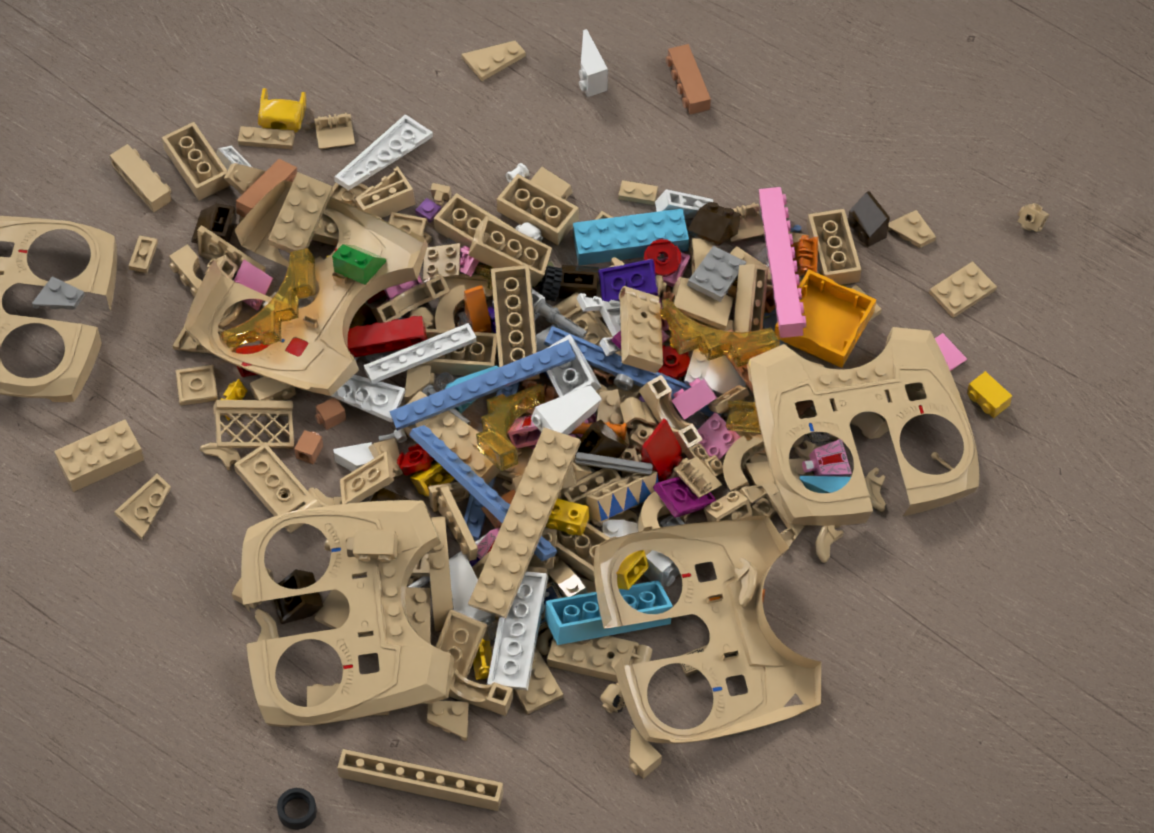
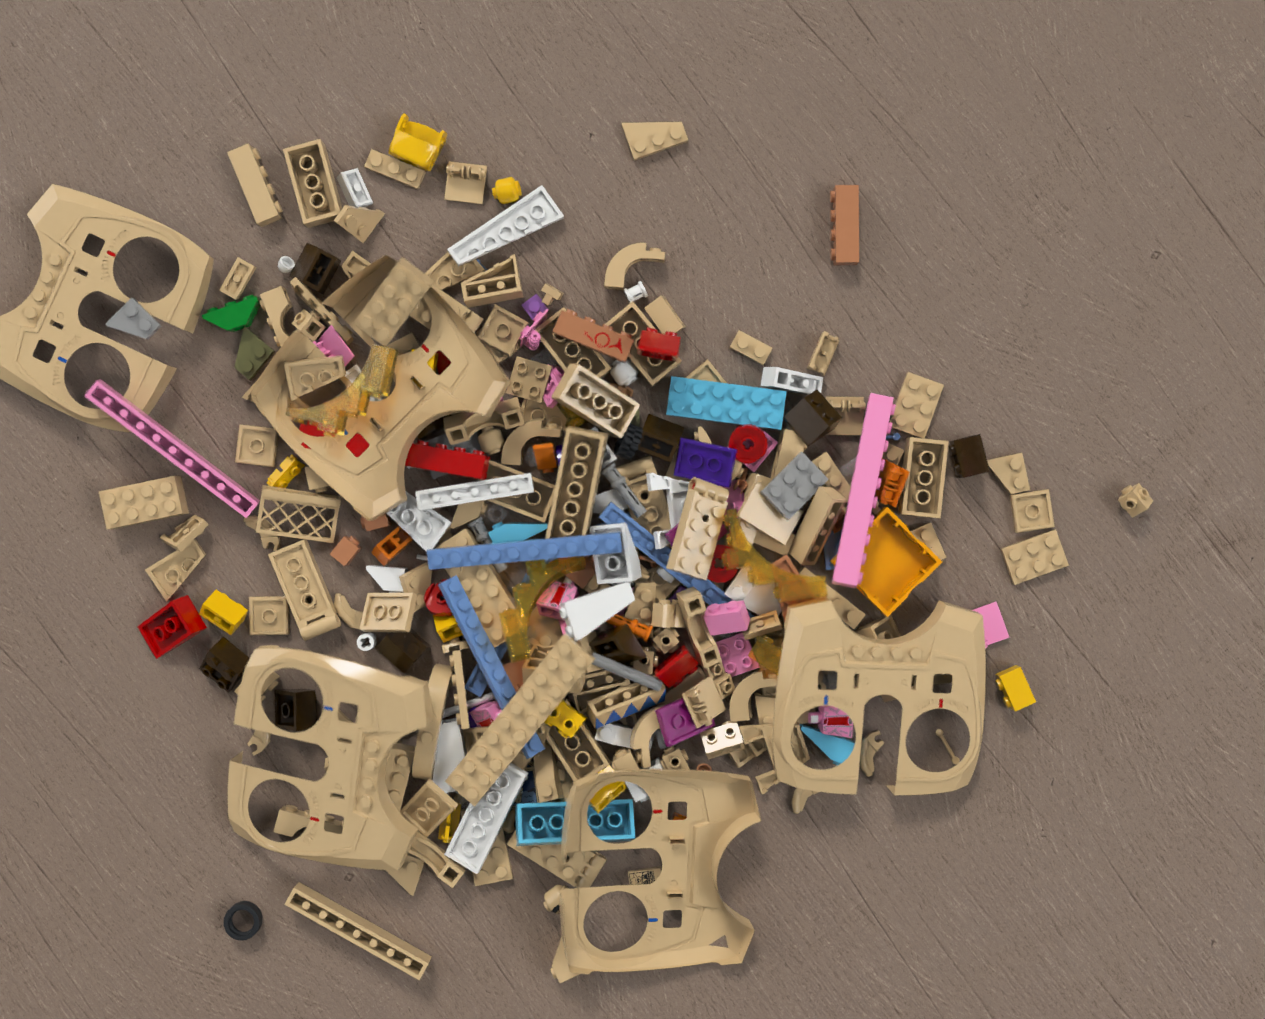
camera: 15 degrees right, 30 degrees up
nougat brick [236,159,297,218] -> none
green slope [332,244,386,285] -> none
tan brick [353,530,398,562] -> none
white slope [579,29,608,97] -> none
tan piece [735,558,757,607] -> none
none -> bright pink brick [85,379,260,518]
none -> red slope [137,595,207,659]
none -> tan wing [159,515,208,552]
none -> yellow brick [199,589,248,635]
none -> dark brown slope [199,636,250,693]
none -> green slope [202,295,261,333]
none -> olive wing [234,327,275,380]
none -> tan tile [249,596,289,635]
none -> white hinge [278,256,295,273]
none -> tan wing [284,355,346,401]
none -> orange slope [371,526,414,566]
none -> yellow head [492,177,522,204]
none -> bright pink hinge [519,309,548,351]
none -> nougat brick [553,309,634,363]
none -> tan arch [604,243,665,290]
none -> red slope [638,328,681,362]
none -> tan hinge [807,331,839,376]
none -> tan plate [889,372,944,439]
none -> tan tile [1009,489,1055,533]

